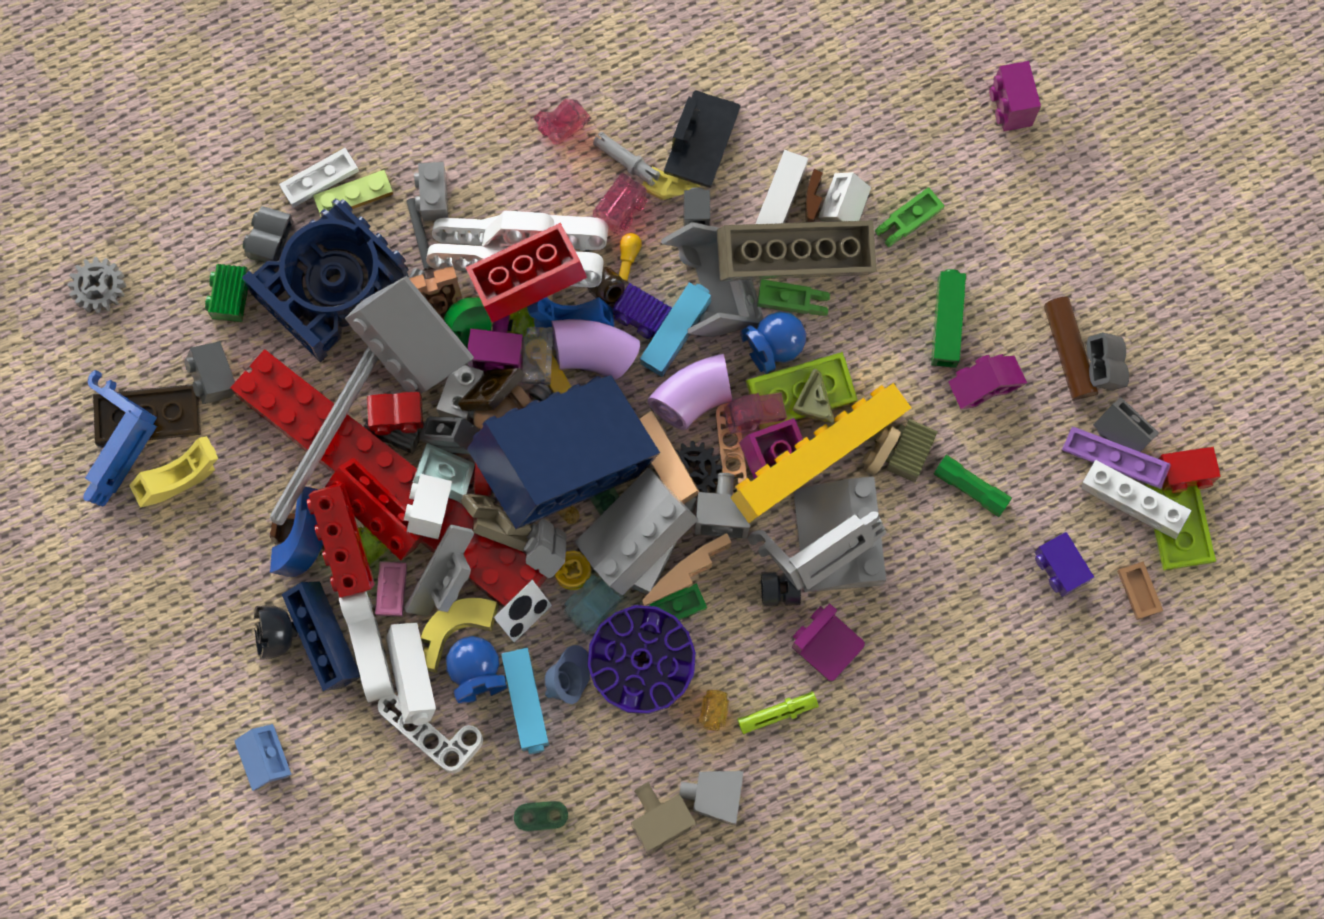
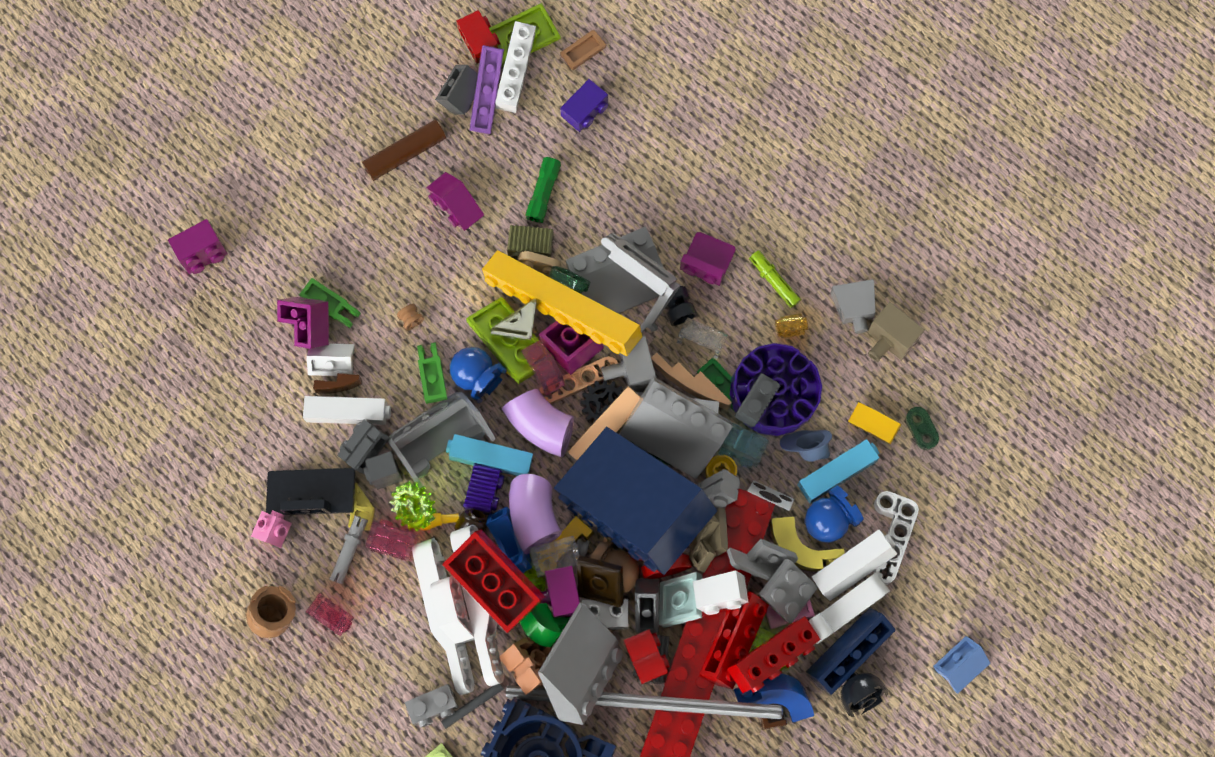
camera: 105 degrees left, 0 degrees up
dark tan brick [717,220,877,281] -> none
green brick [931,269,966,368] -> none
dark grey brick [1087,332,1129,391] -> none
none -> medium nougat tile [246,585,296,638]
none -> bright pink brick [251,510,292,548]
none -> magenta brick [277,297,329,349]
none -> dark grey brick [337,419,390,474]
none -> clear neon green gear [390,481,437,531]
none -> medium nougat wheel [397,304,424,331]
none -> clear green plate [549,266,591,294]
none -> clear hinge [676,317,728,360]
none -> dark grey brick [735,373,780,427]
none -> light grey plate [758,558,818,623]
none -> yellow slope [848,402,901,444]

